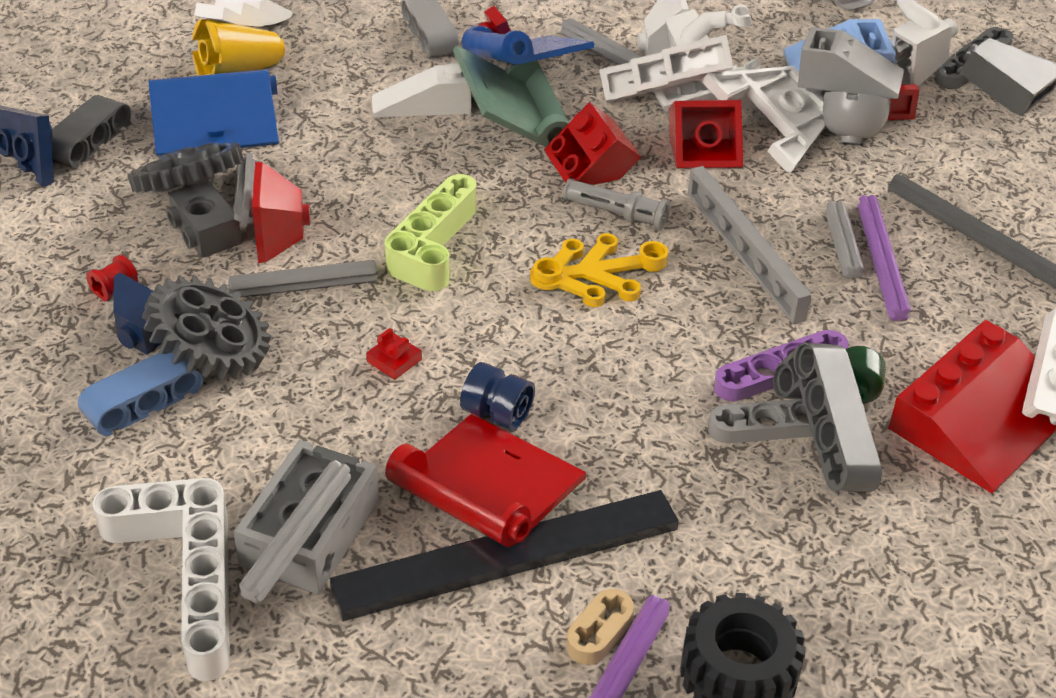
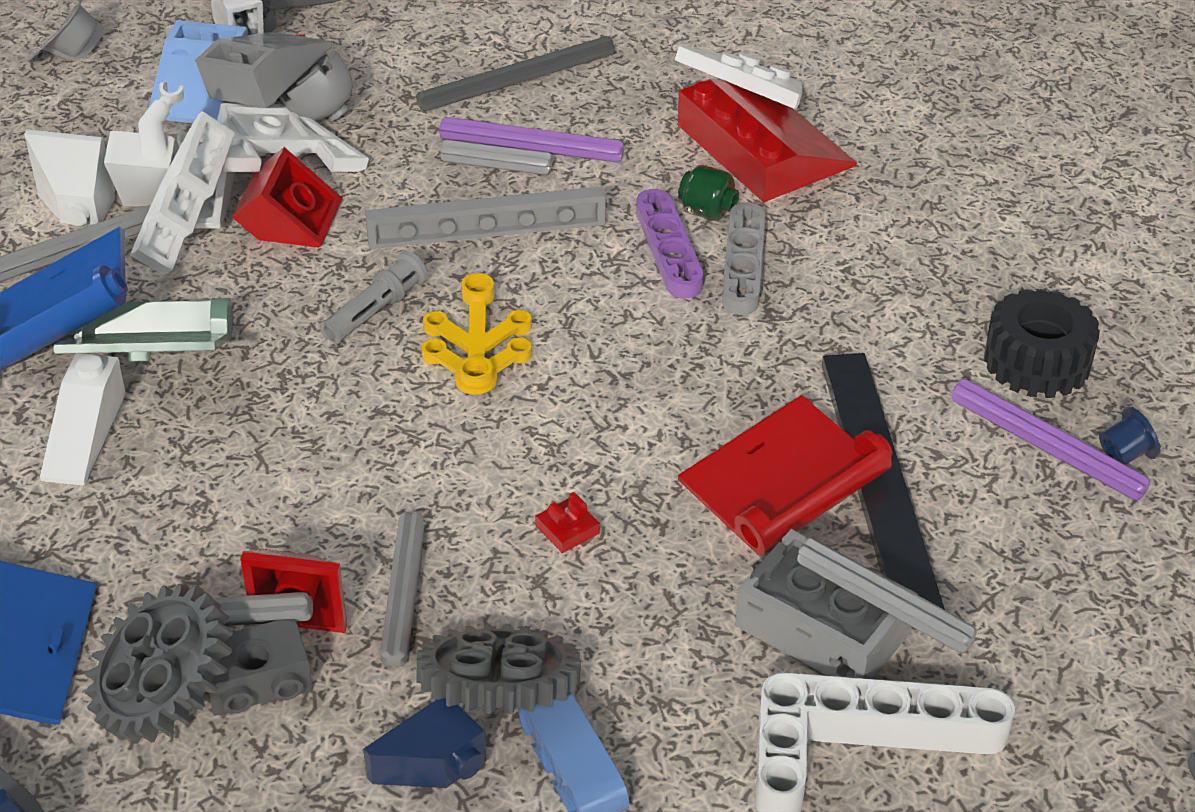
camera: 75 degrees left, 0 degrees up
red bush [86,254,138,301] -> none
yellowish green beam [385,174,476,291] -> none
dark blue wheel [460,362,535,431] -> none
red slope [544,101,642,185] -> none
tan beam [566,589,634,665] -> none
dark grey beam [773,342,882,492] -> none

